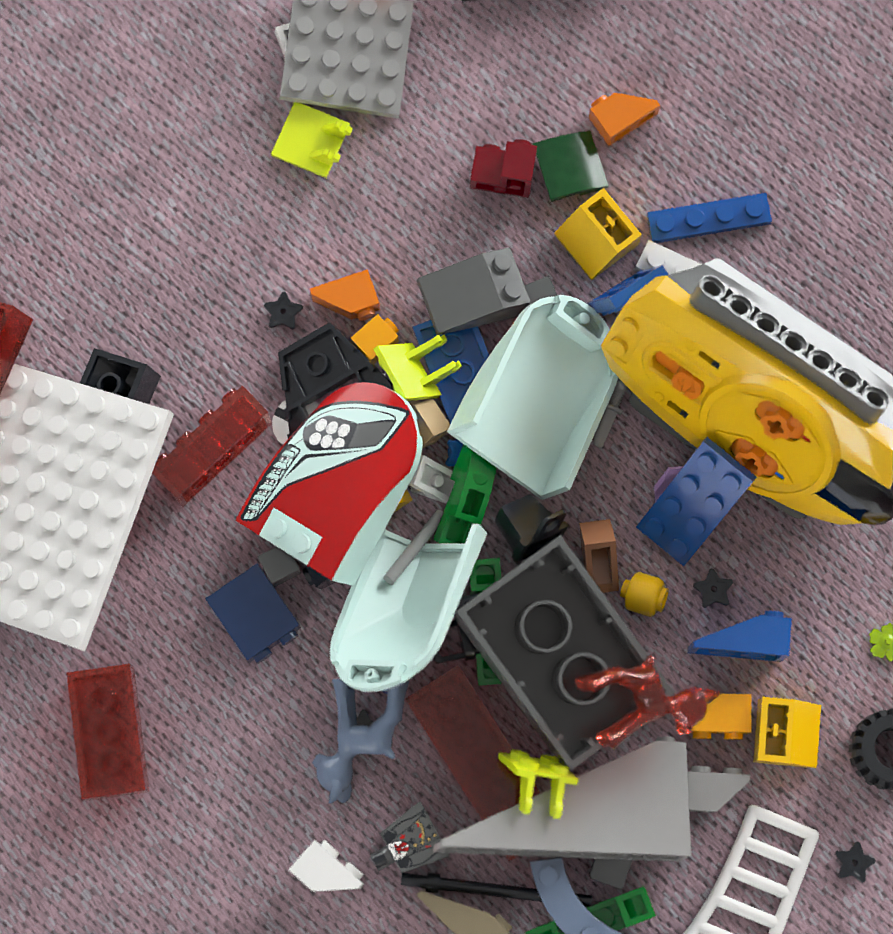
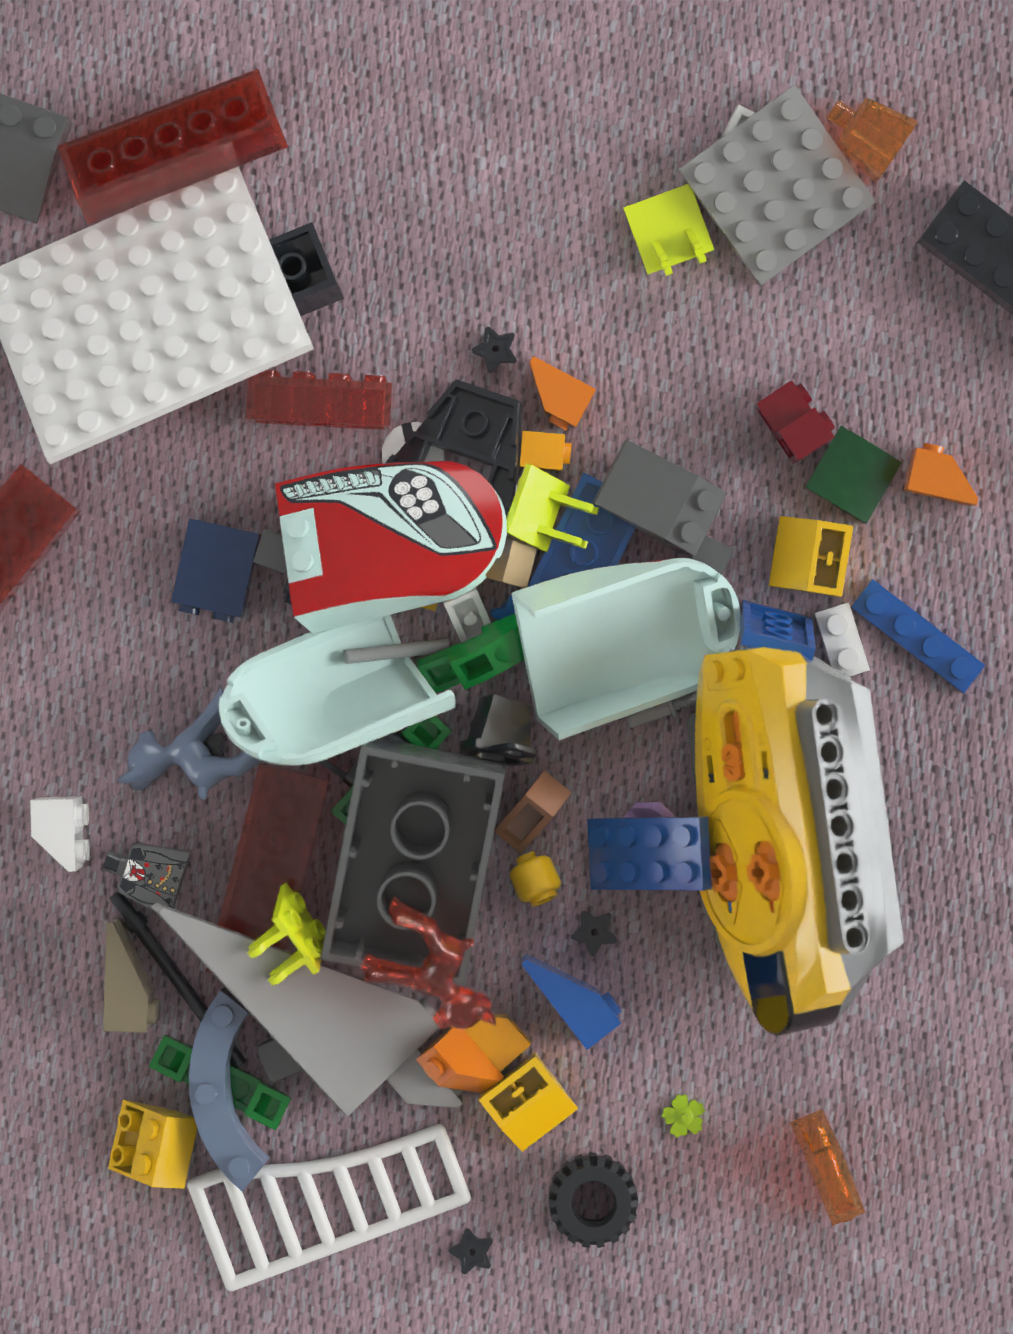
camera: 50 degrees right, 10 degrees up
none -> orange slope [416,1023,504,1093]

